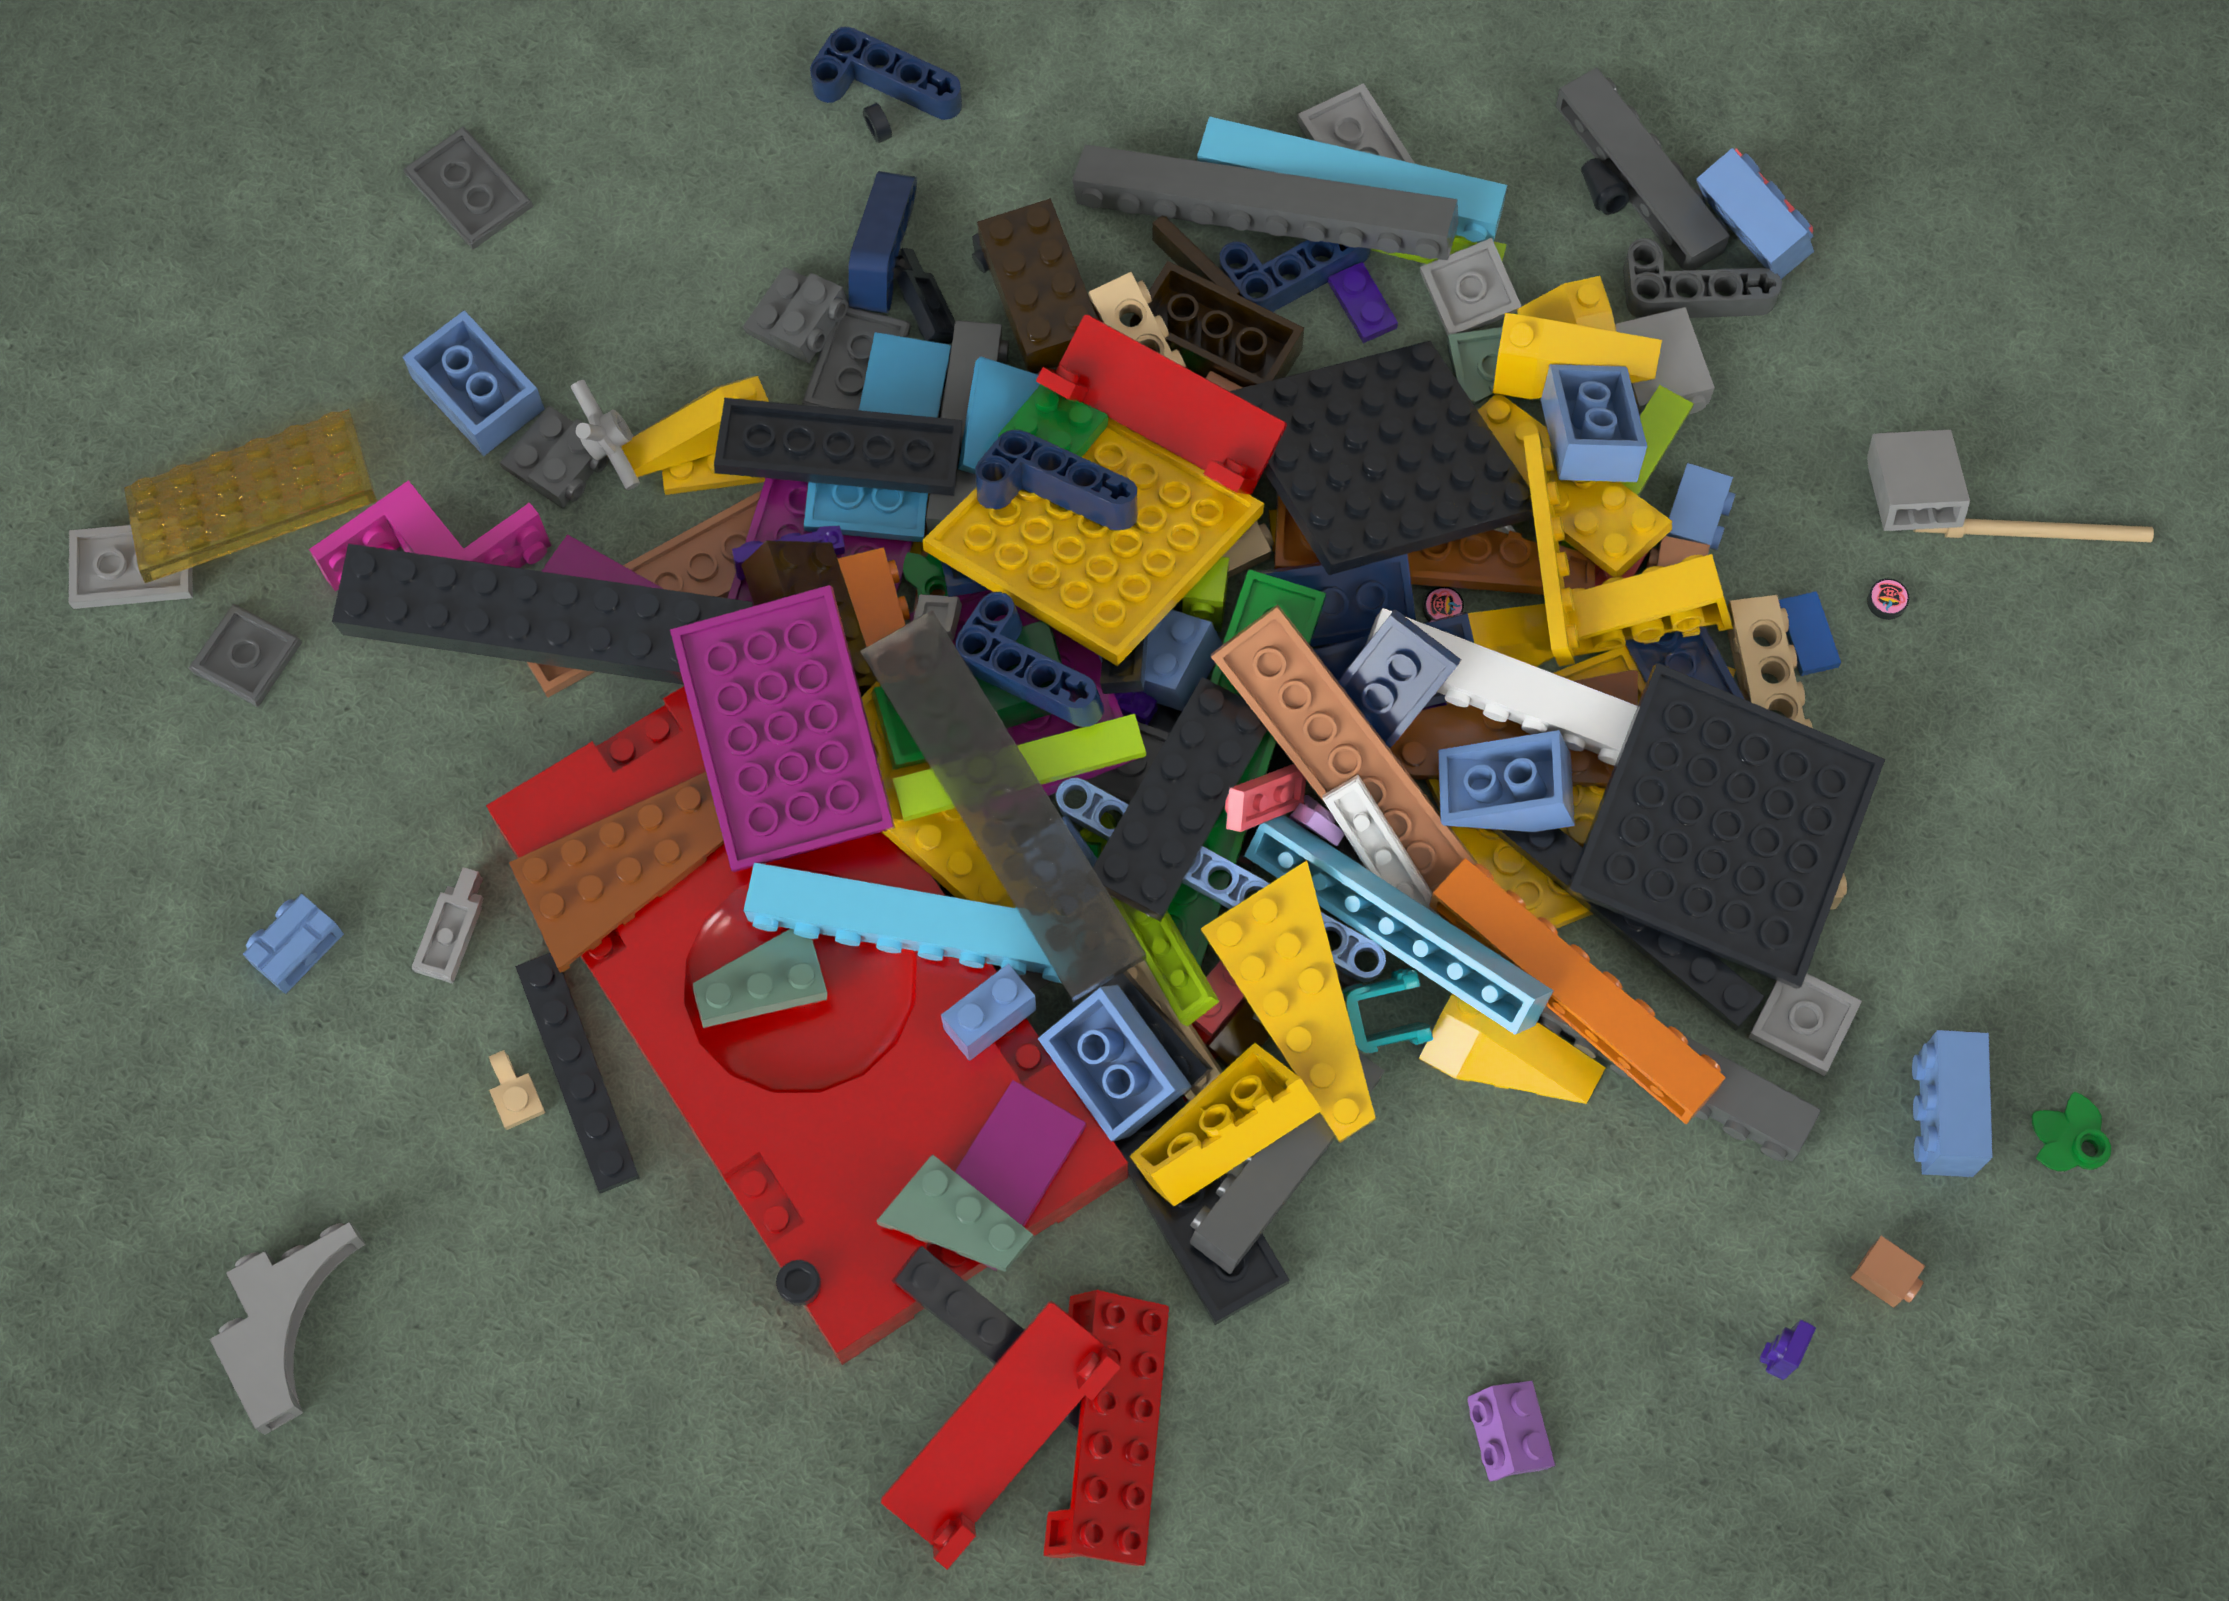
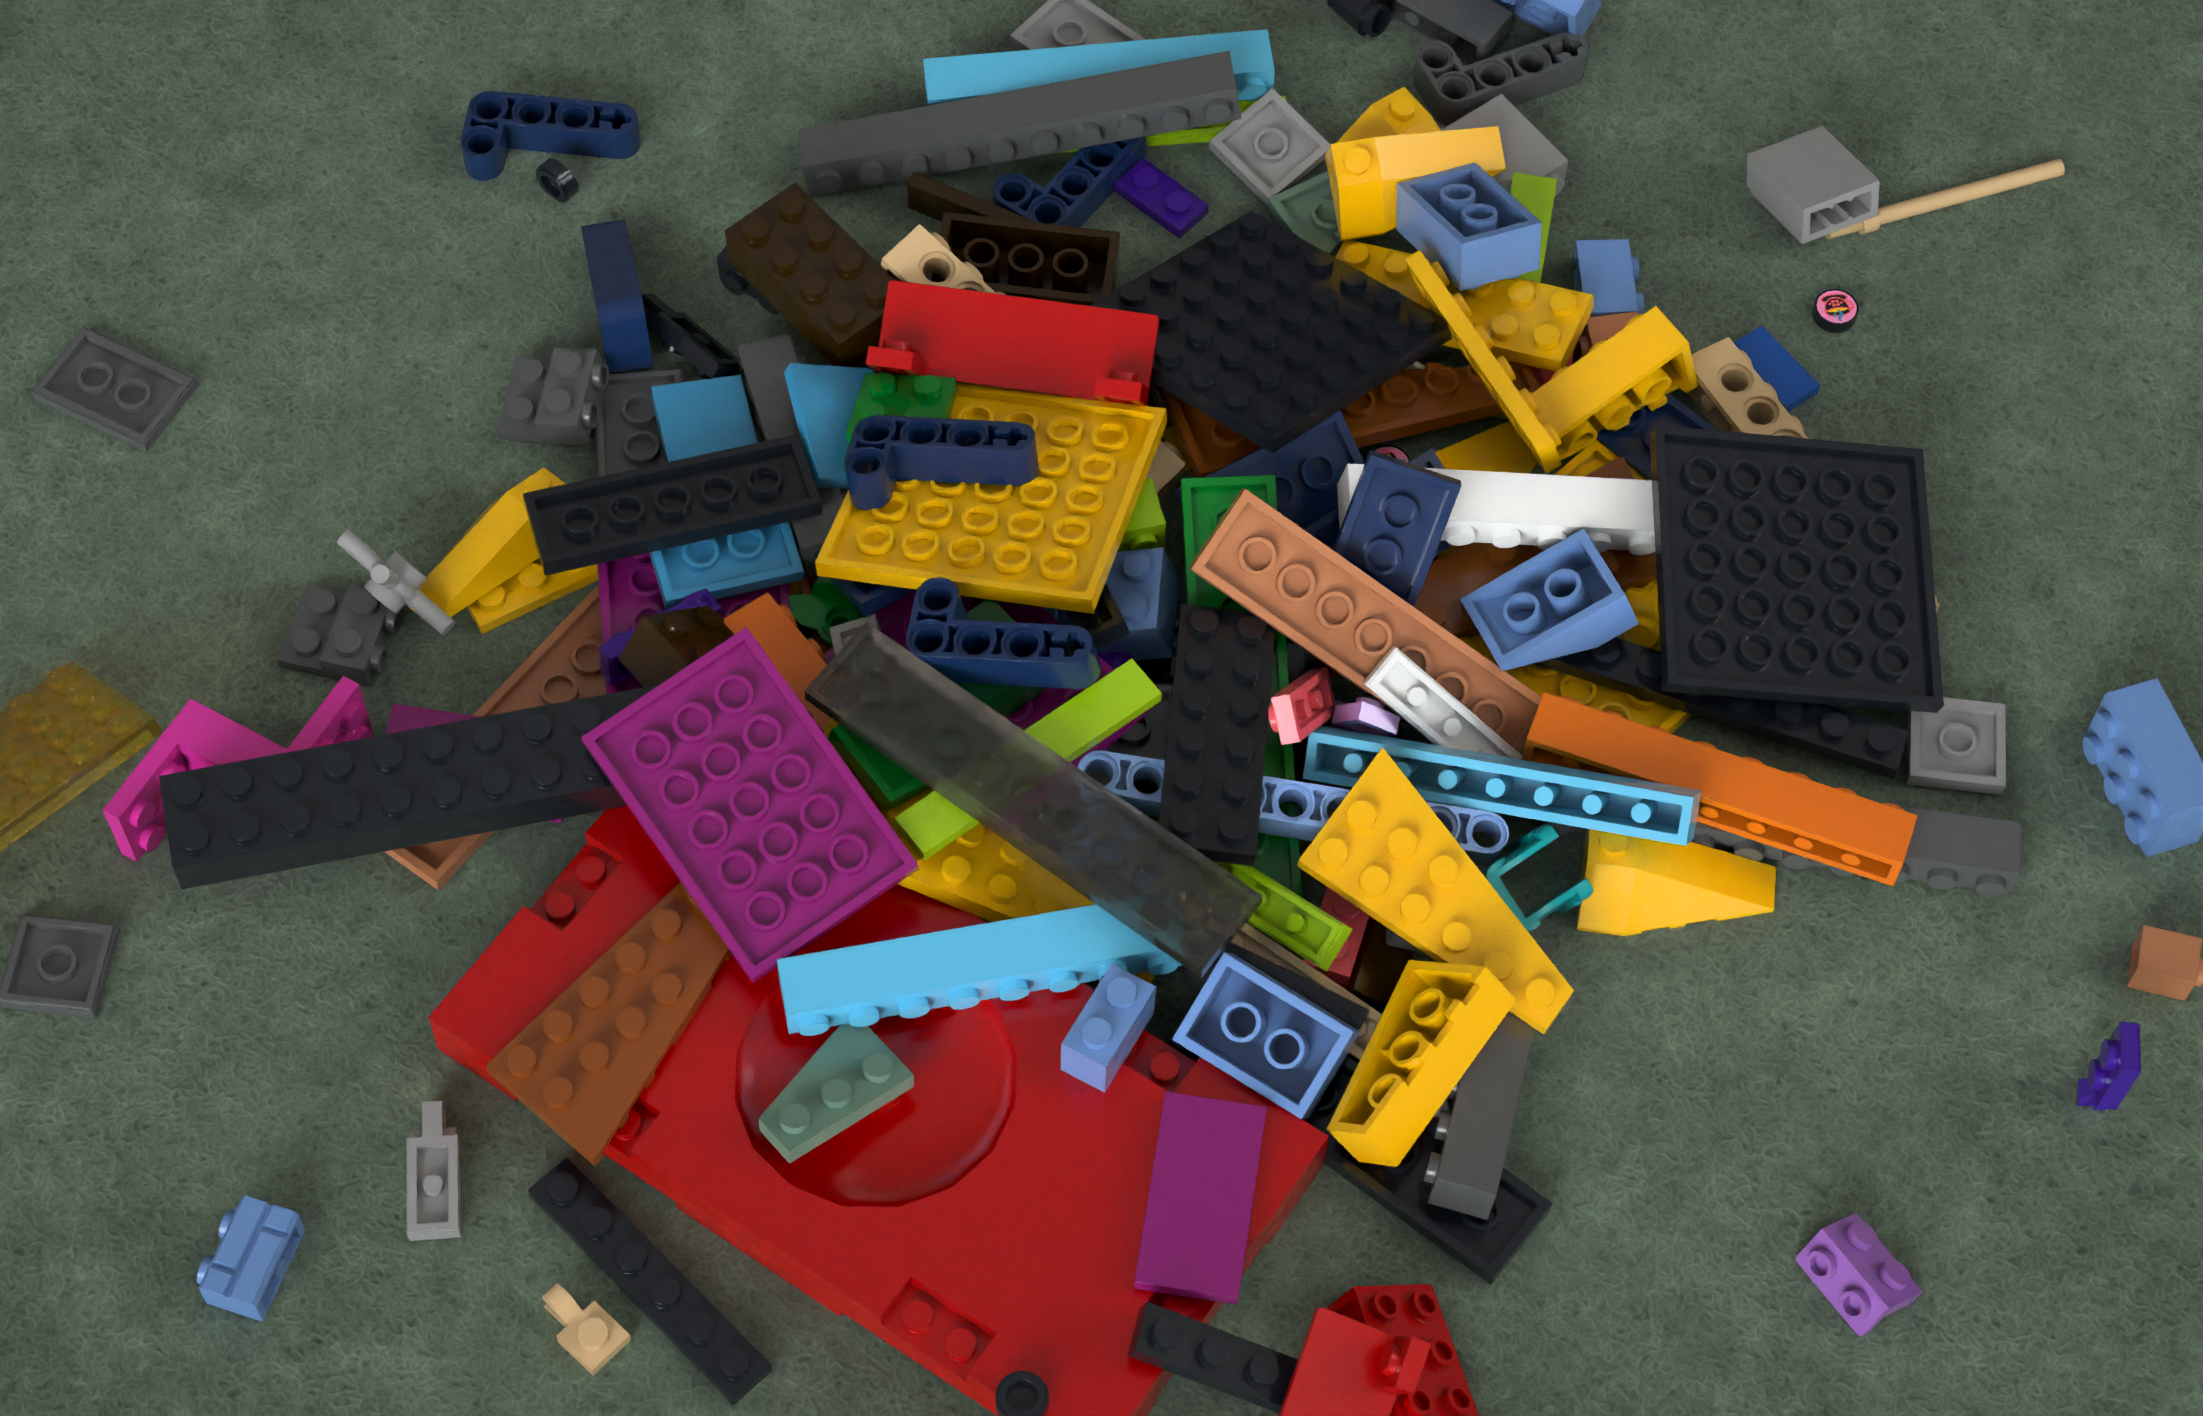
camera: 25 degrees left, 10 degrees down
medium blue brick [403,310,545,456] -> none
sand green wing [877,1154,1034,1272] -> none

